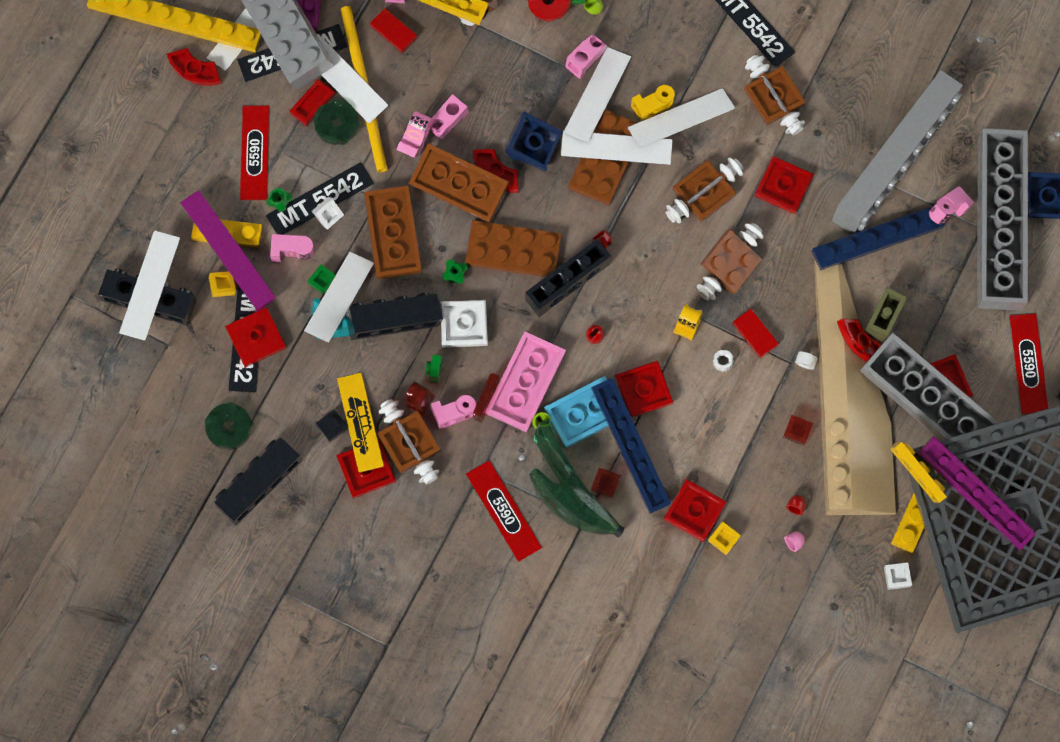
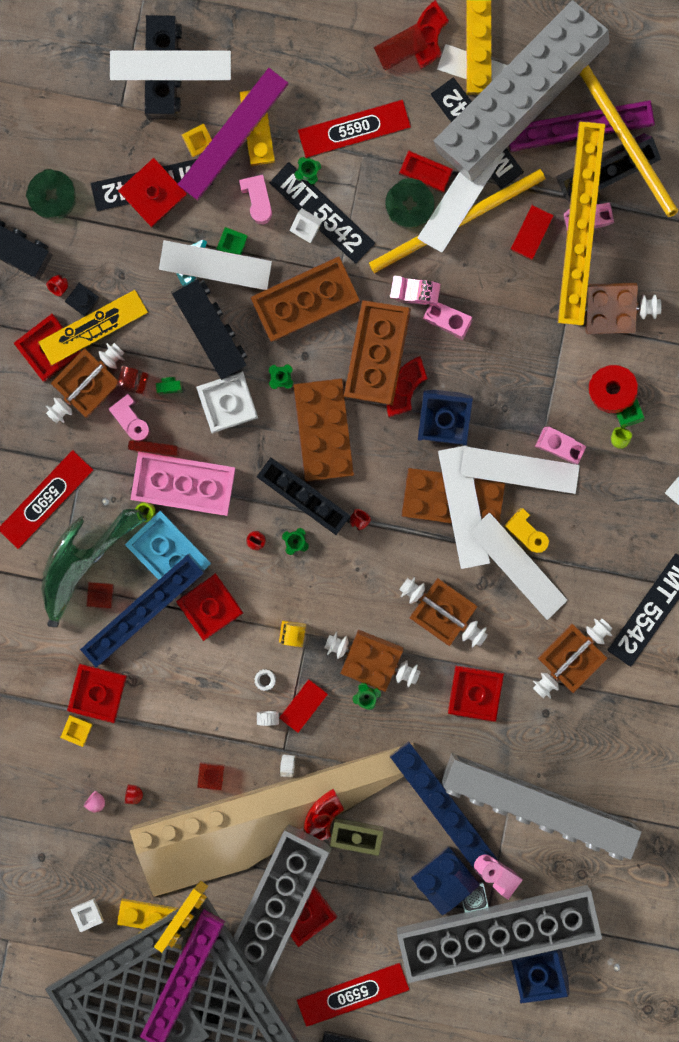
camera: 75 degrees right, 15 degrees up
none -> red hinge [46,275,68,297]
none -> white axle [257,711,279,726]
none -> green plate [282,528,309,555]
none -> green plate [352,683,381,710]
none -> clear red tile [374,24,428,71]
none -> dark blue slope [411,846,480,916]
none -> tile [462,882,489,913]

